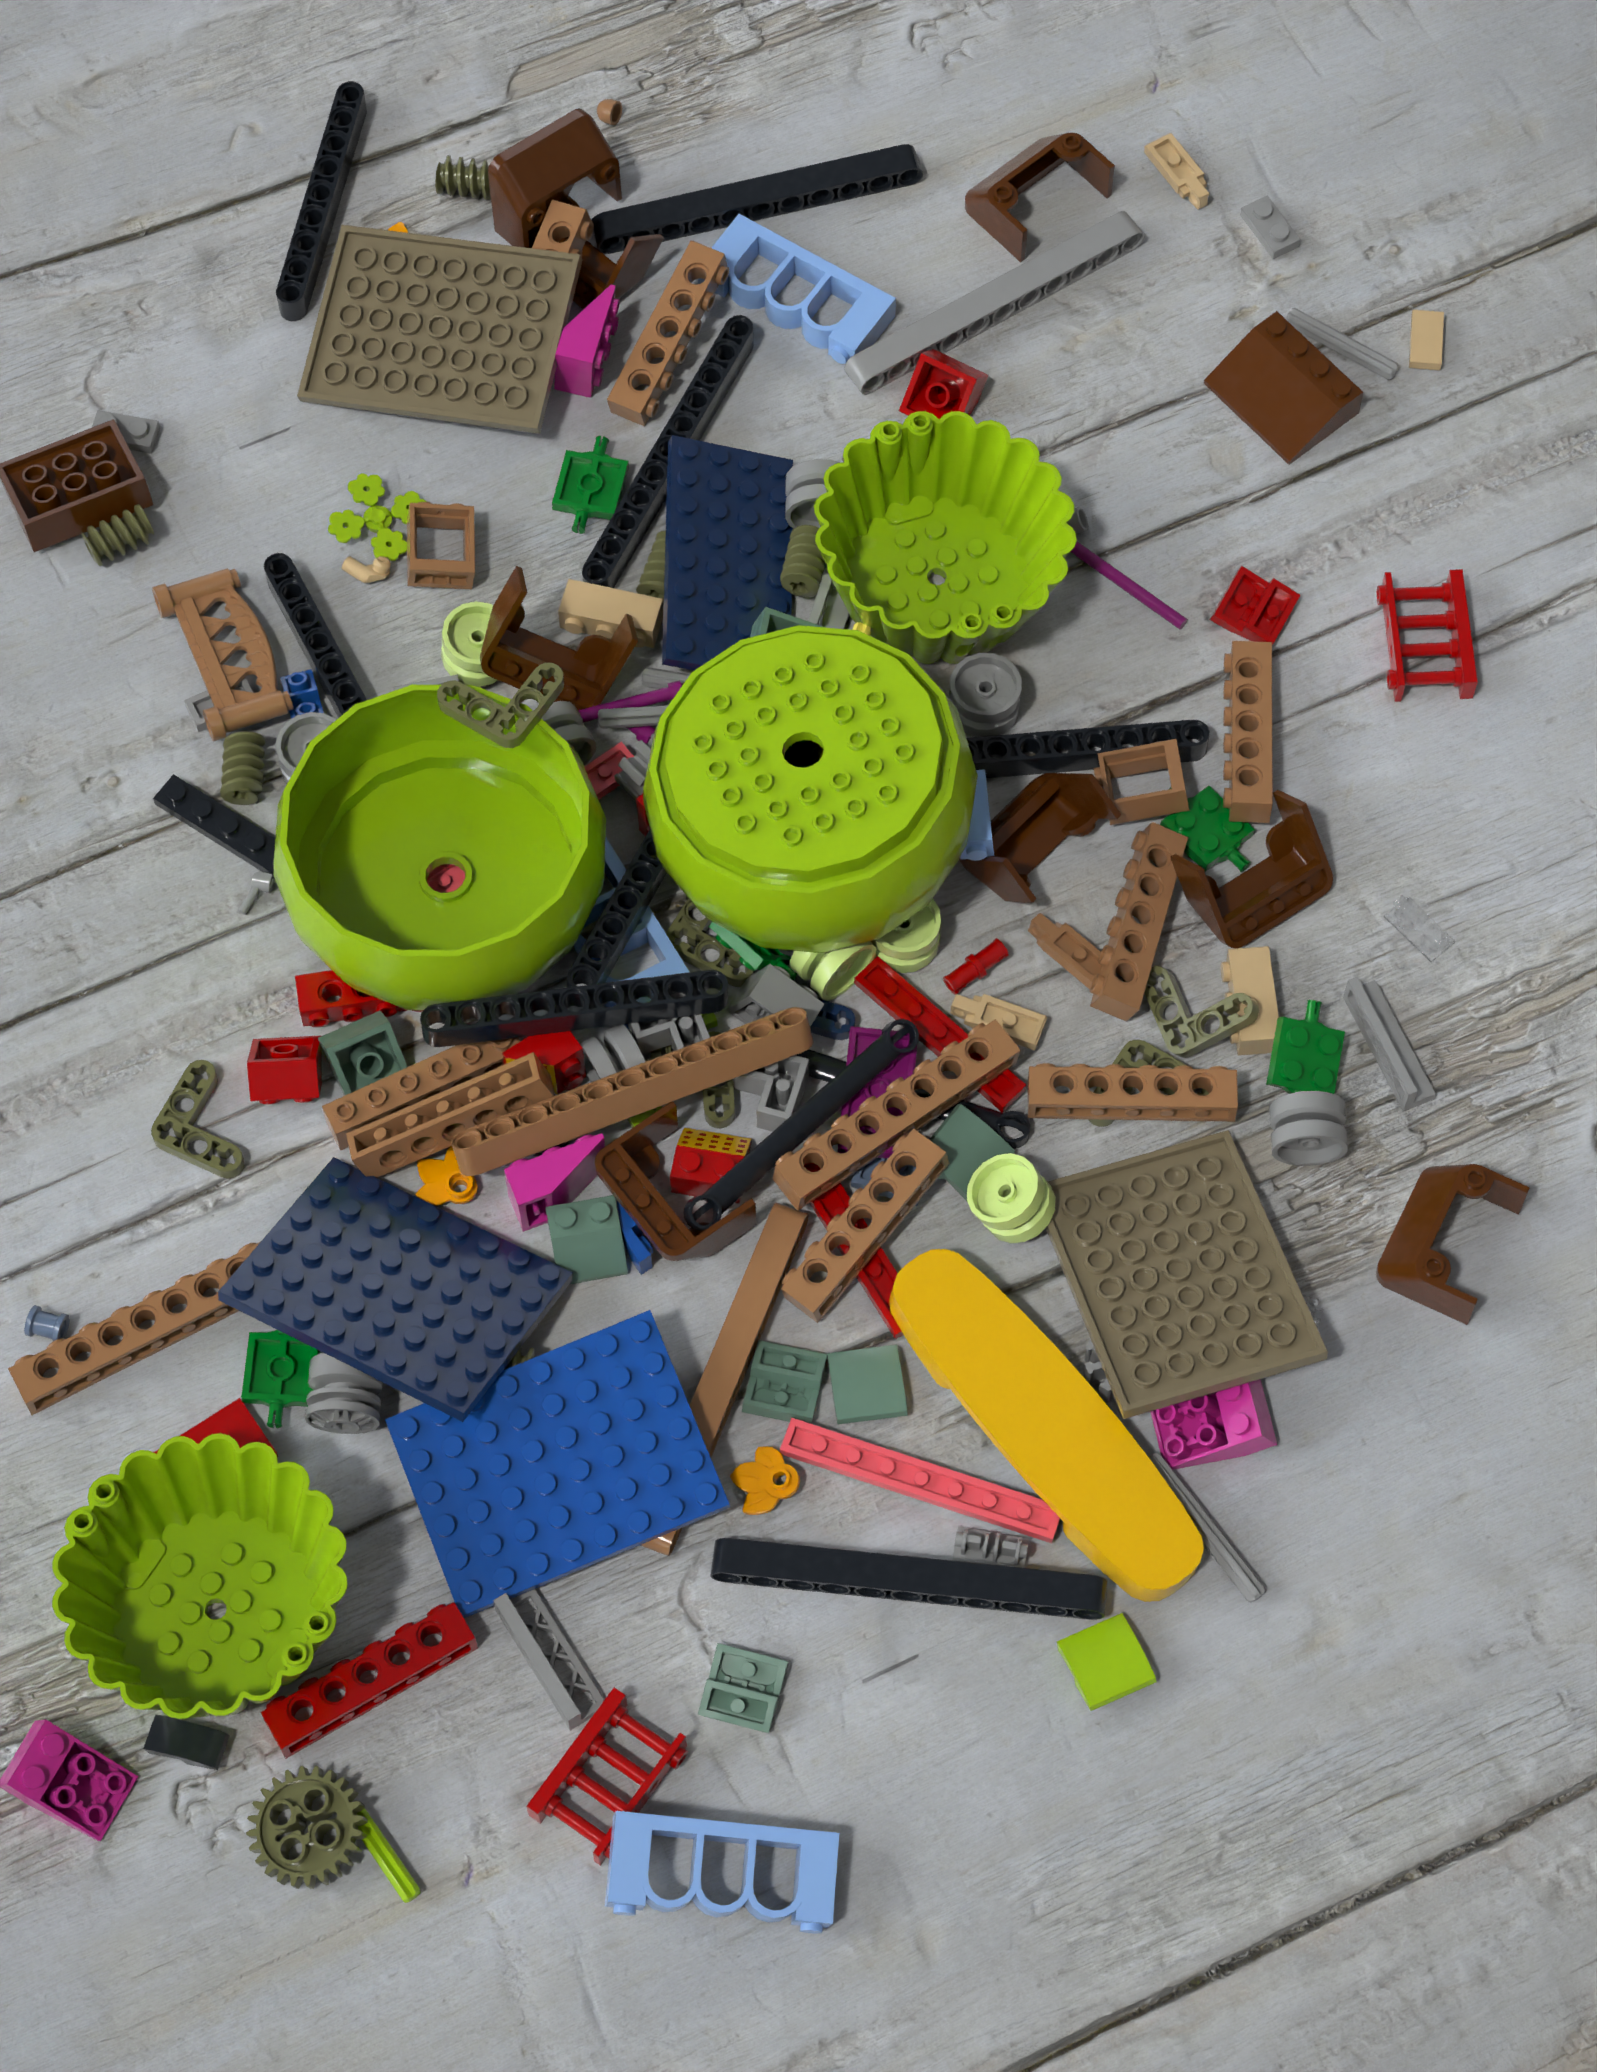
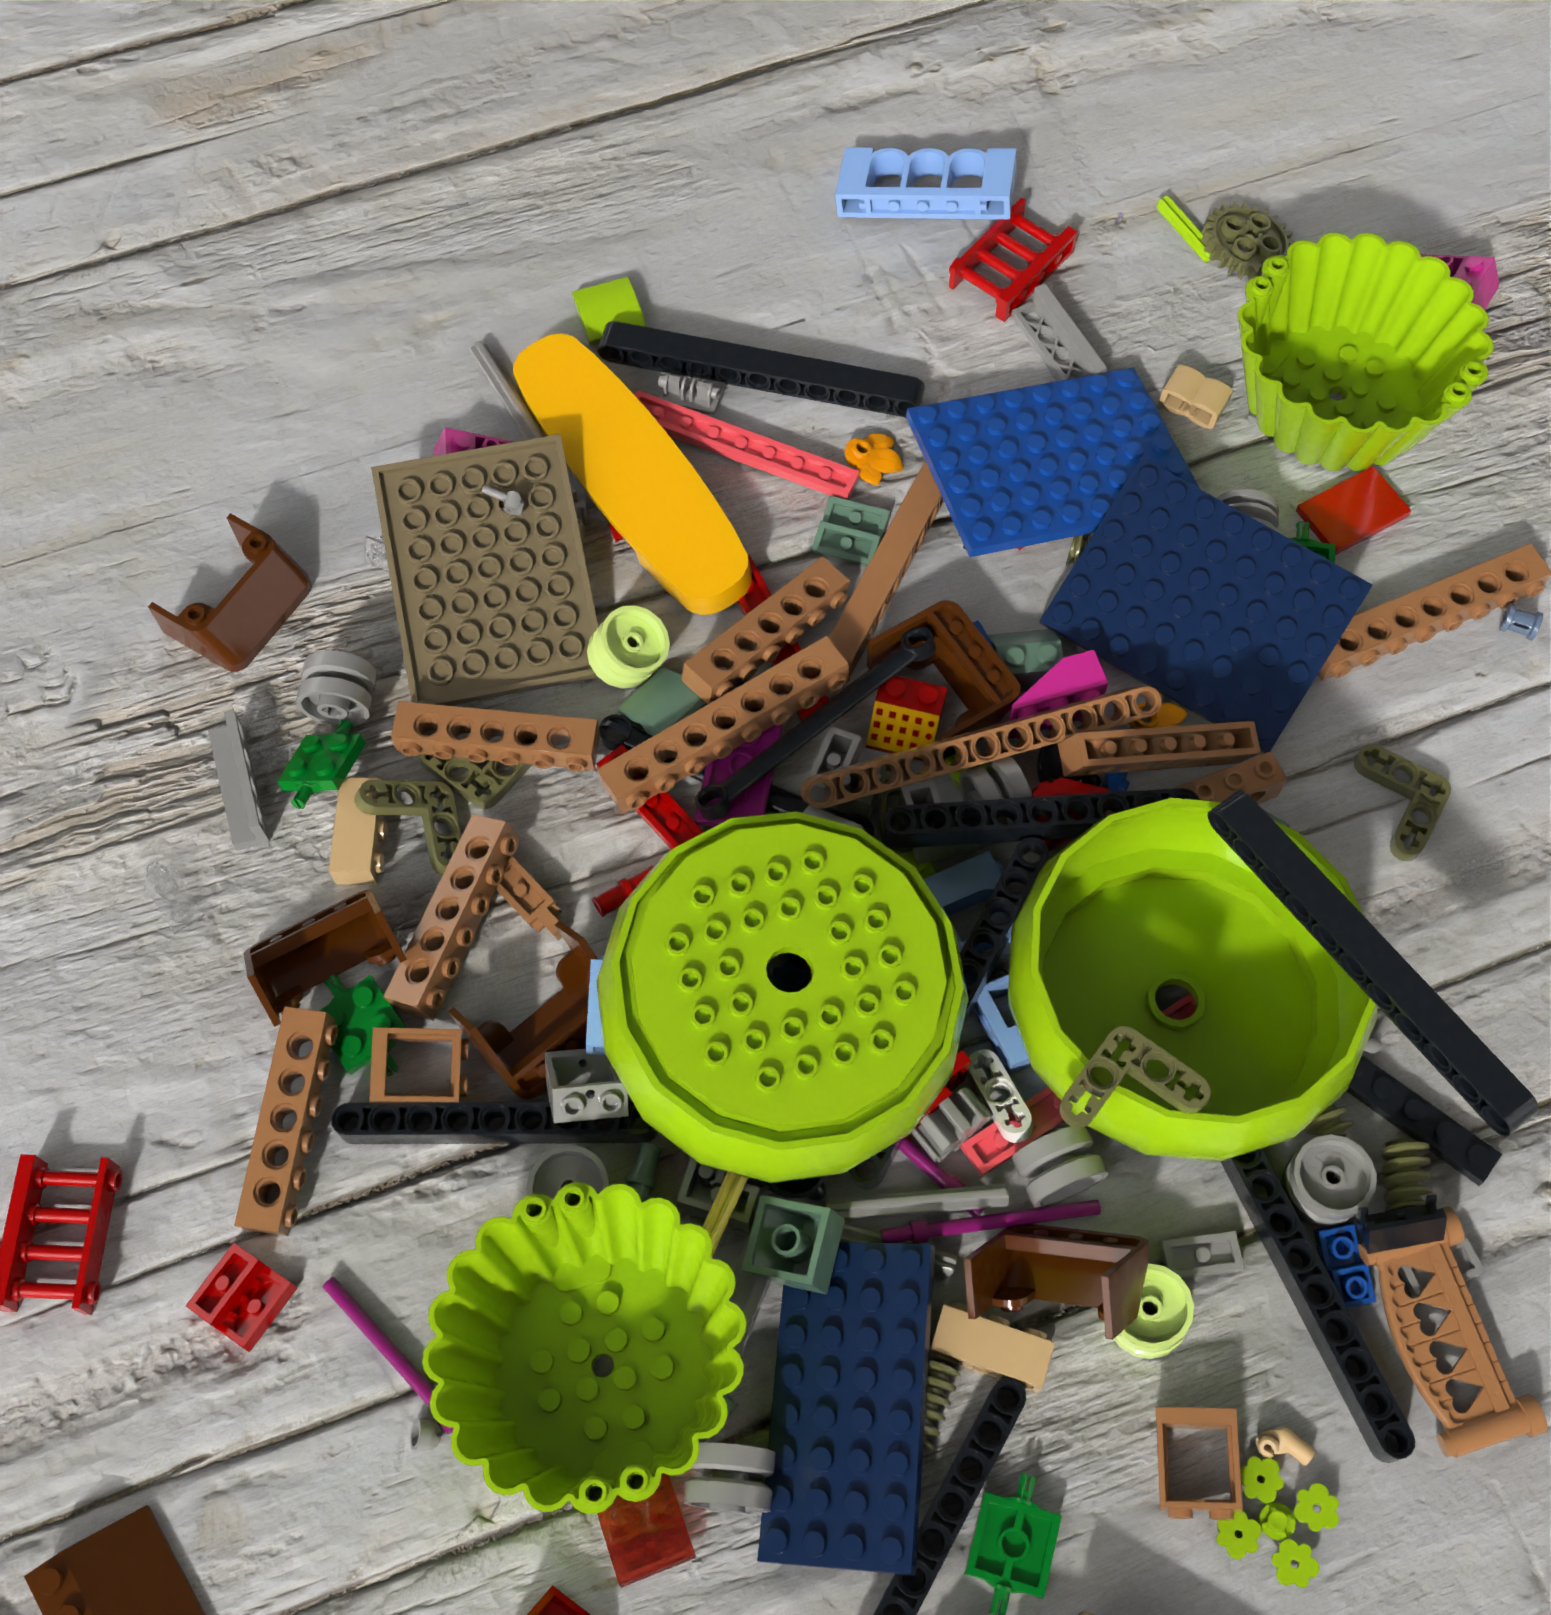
camera: 175 degrees left, 0 degrees up
red slope [247,1035,322,1104] -> none
red brick [260,1602,478,1759] -> none
sand green slope [698,1643,789,1733] -> none
olive piece [780,525,825,597] -> none
sand green slope [827,1344,908,1425] -> none
tan hinge [950,994,1047,1051] -> none
none -> light grey hand [482,485,524,515]
none -> light grey window [545,1049,629,1123]
none -> white beam [968,1049,1033,1143]
none -> tan brick [1158,365,1233,429]
none -> black beam [1207,790,1539,1137]
none -> black hinge [1355,1194,1447,1254]

